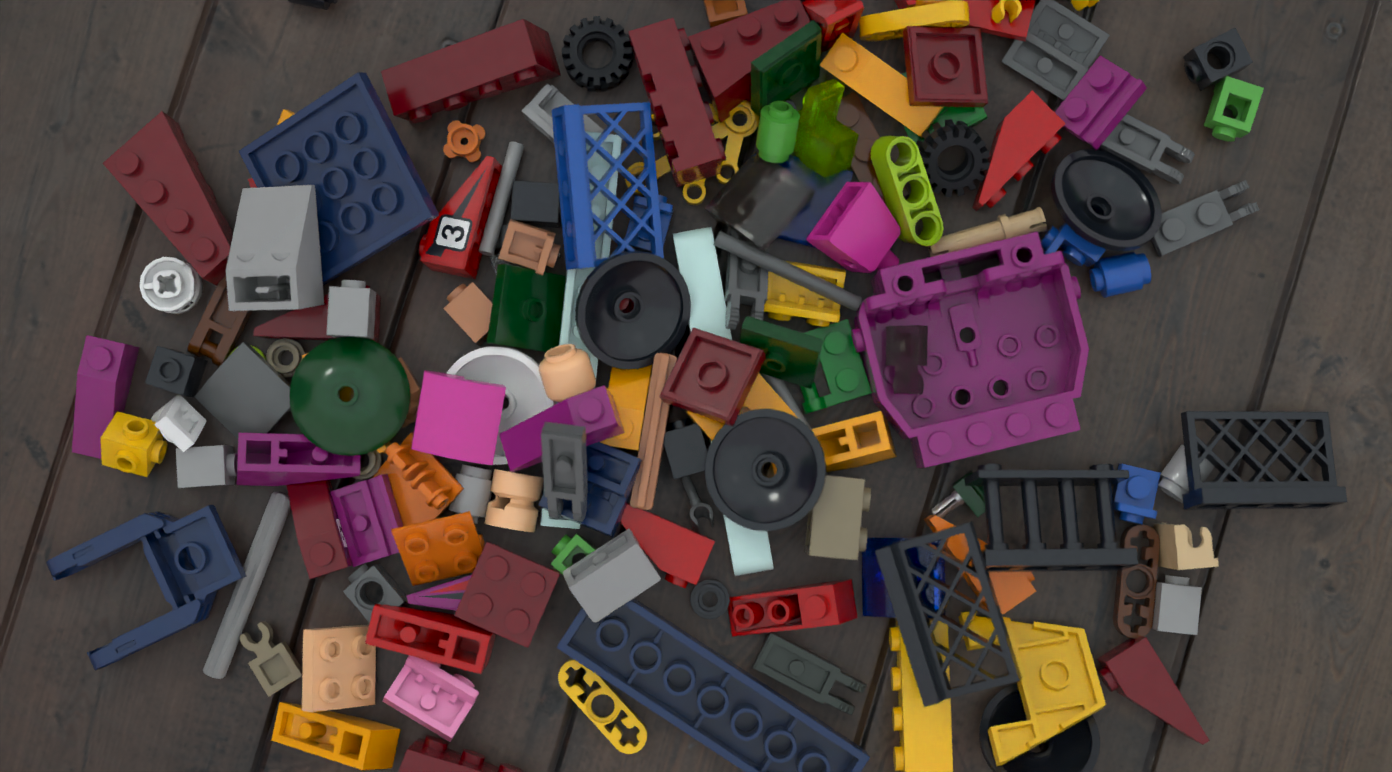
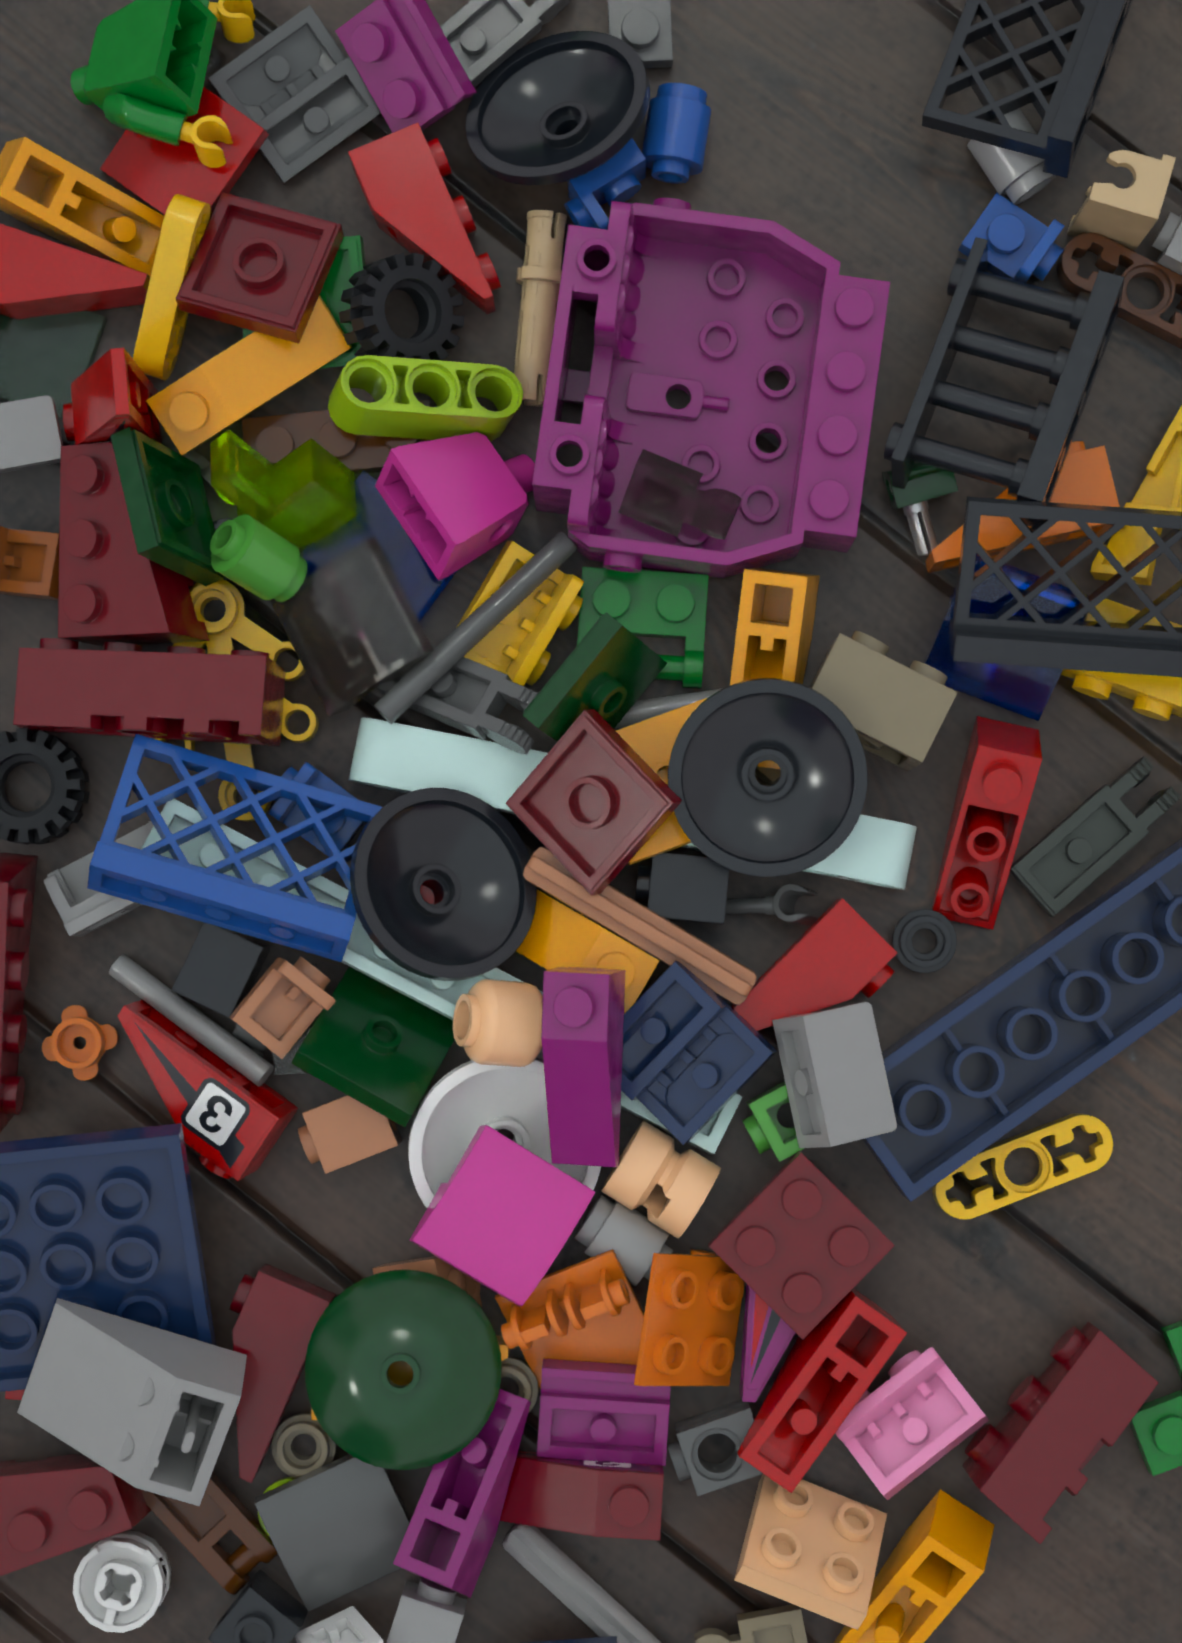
camera: 60 degrees left, 0 degrees up
light grey brick [327,280,376,339] -> none
dark grey hinge [541,422,588,522] -> none

